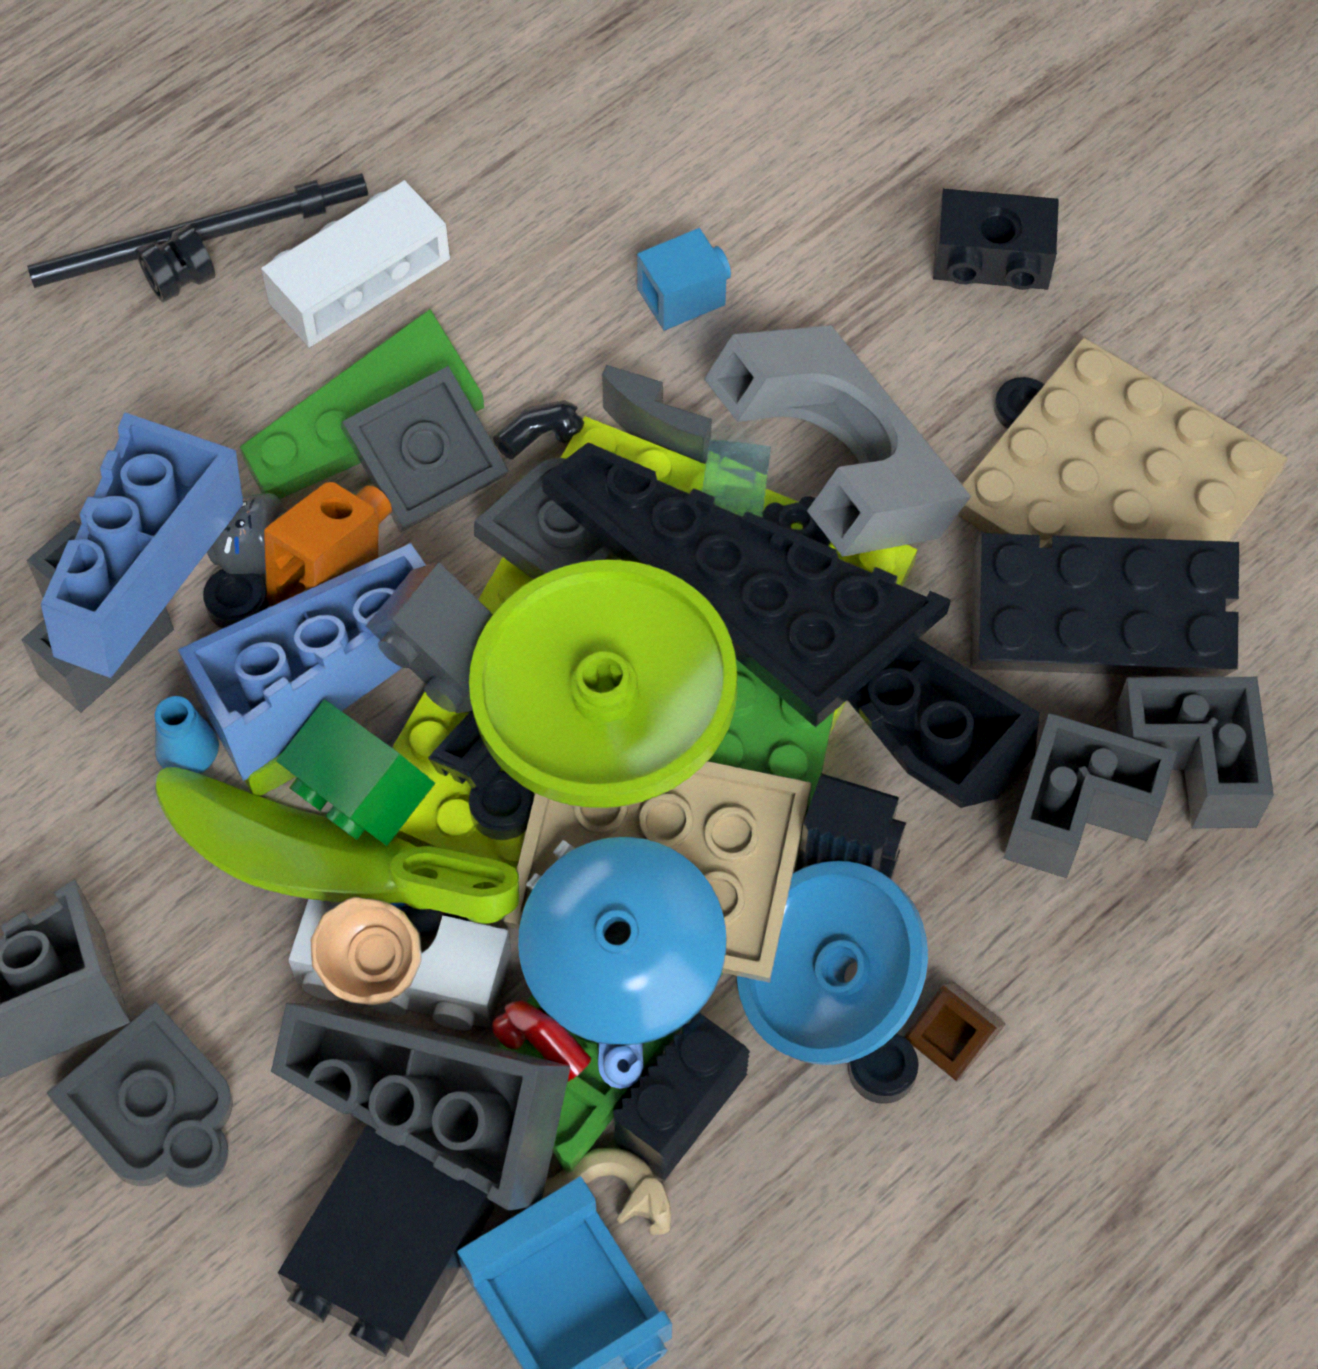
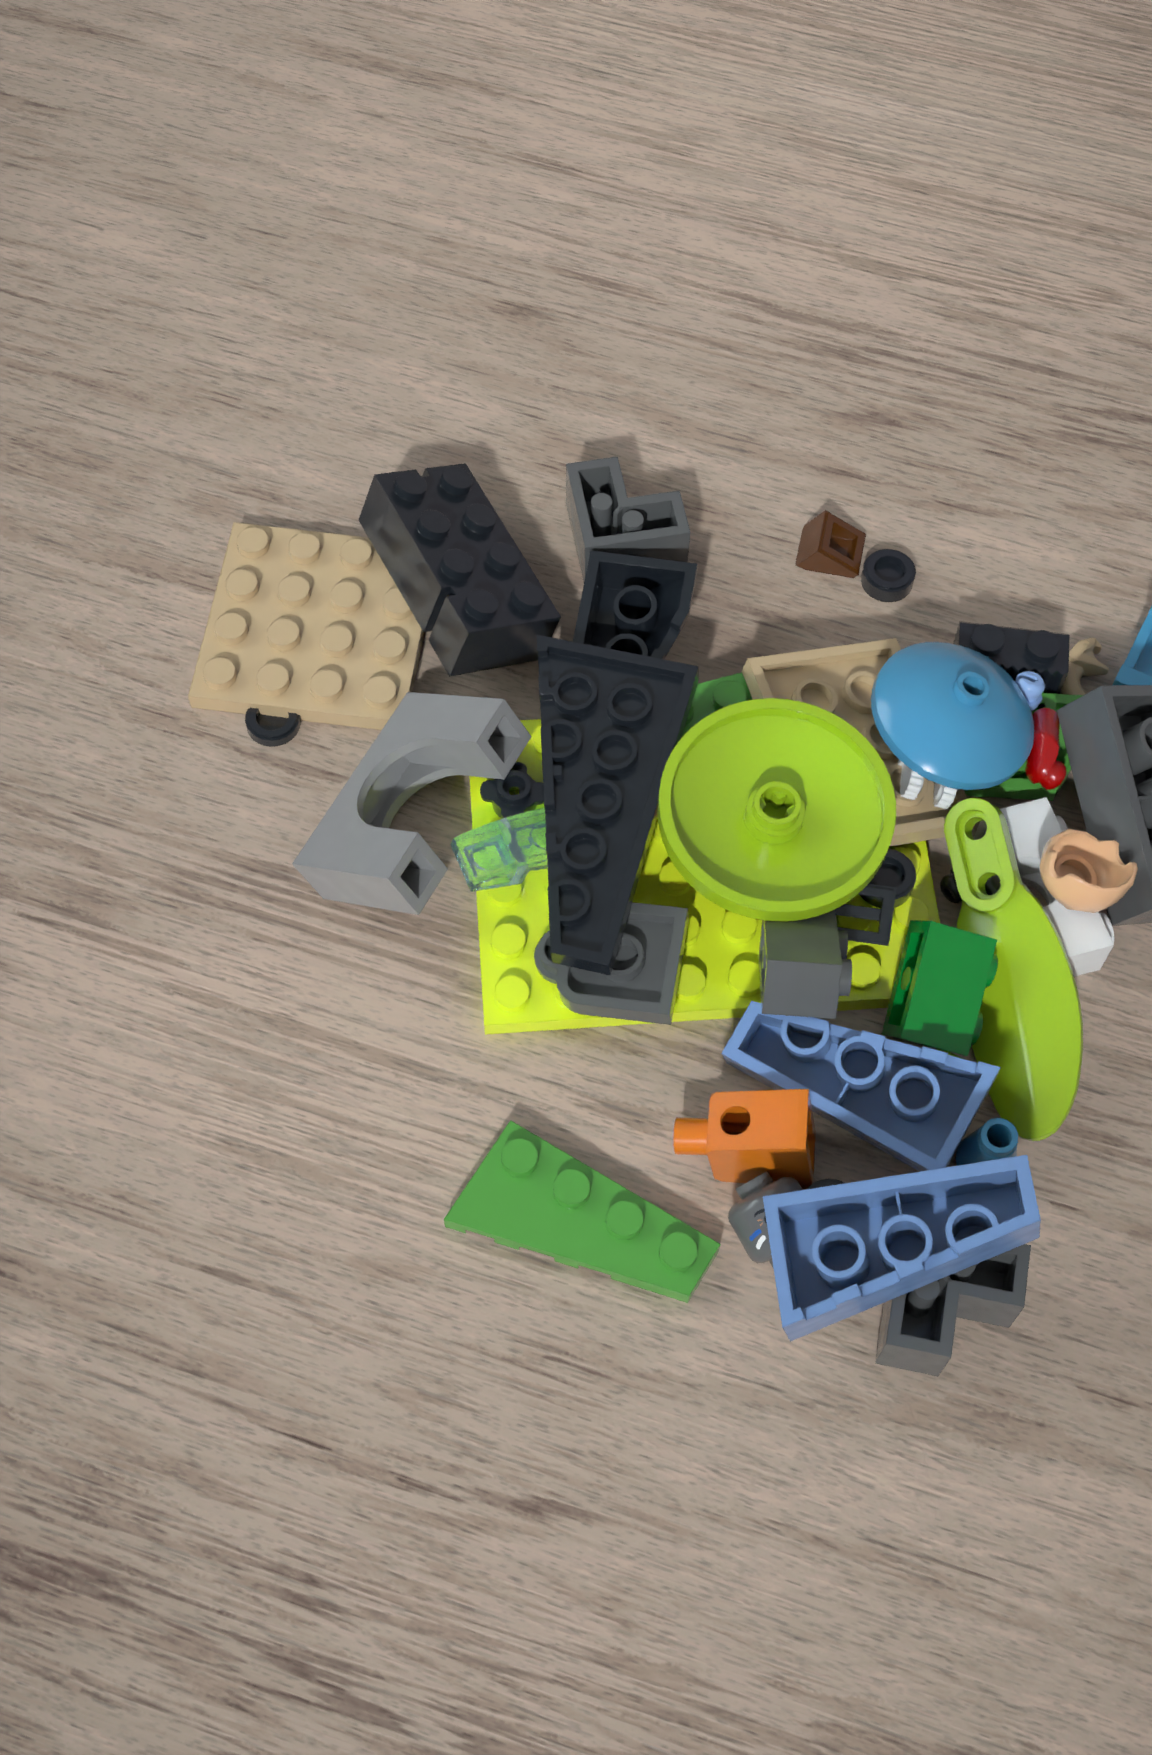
camera: 120 degrees left, 0 degrees up
black bar [27,173,368,288] -> none
black wheel [136,225,216,302] -> none
white brick [261,180,450,348] -> none
dark grey plate [340,366,509,532] -> none
black arm [493,400,584,460] -> none
dark grey slope [602,365,712,464] -> none
dark azure brick [637,228,731,331] -> none
dark azure dish [737,861,928,1065] -> none
black brick [797,773,907,879] -> none
black brick [933,188,1059,290] -> none
dark grey brick [1114,676,1274,829] -> none

